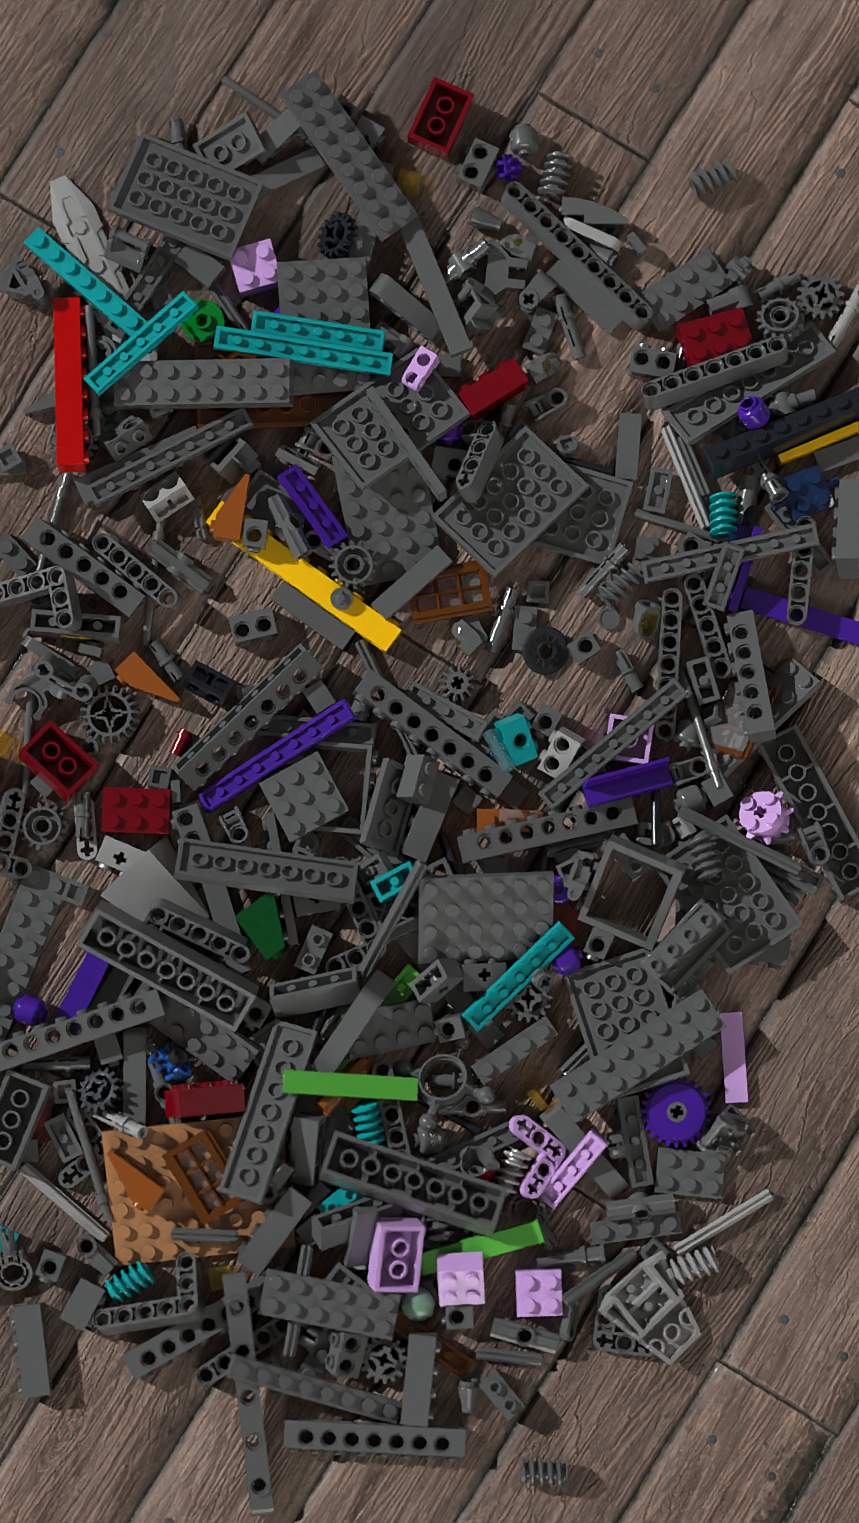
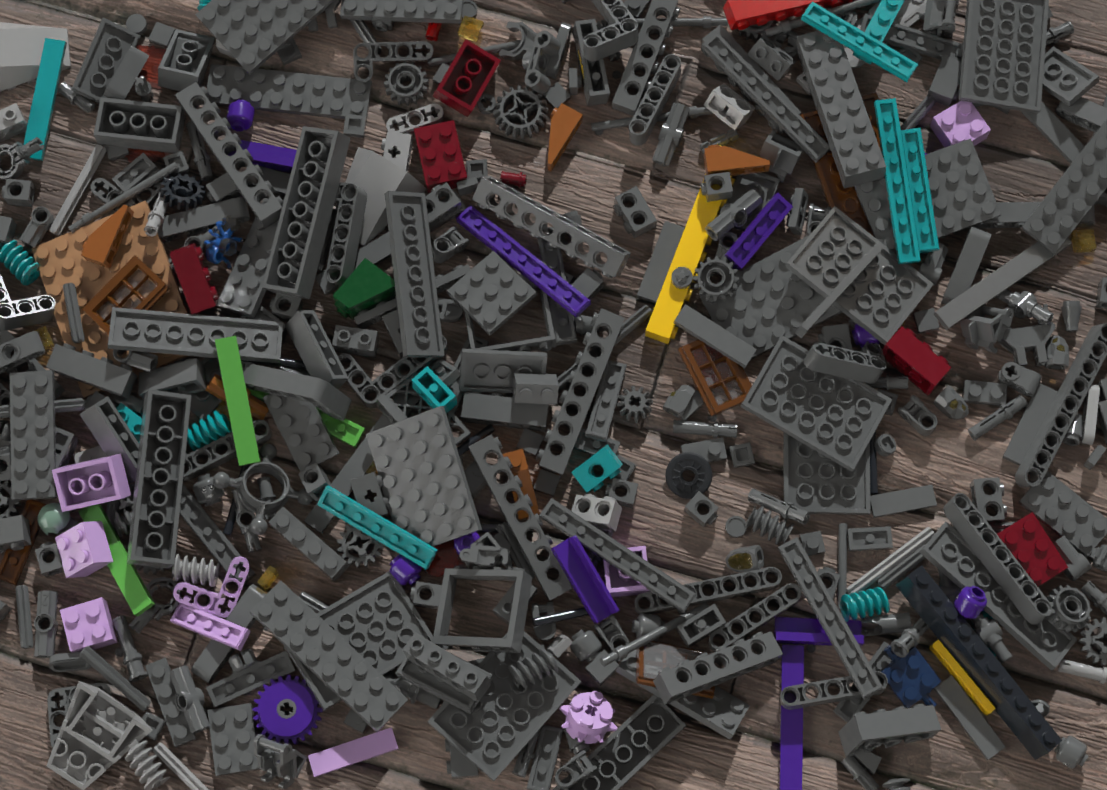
camera: 75 degrees right, 10 degrees down
dark grey pin [74,792,92,837] -> none
dark grey pin [148,639,186,683] -> none
green plate [181,299,225,342] -> none
black brick [182,660,235,708] -> none
black gear [317,212,358,259] -> none
dark grey tile [343,1206,378,1268] -> none
dark grey axle [358,860,428,978] -> none
lavender leg [401,346,440,392] -> none
dark grey brick [410,958,465,1003] -> none
dark grey hat [460,1146,500,1182] -> none
clear light blue pin [483,728,515,774] -> none
dark grey bush [531,968,554,991] -> none
dark grey axle [613,649,645,693] -> none
dark grey axle [678,806,802,875] -> none
dark grey tile [701,700,723,730] -> none
dark grey tile [703,541,746,611] -> none

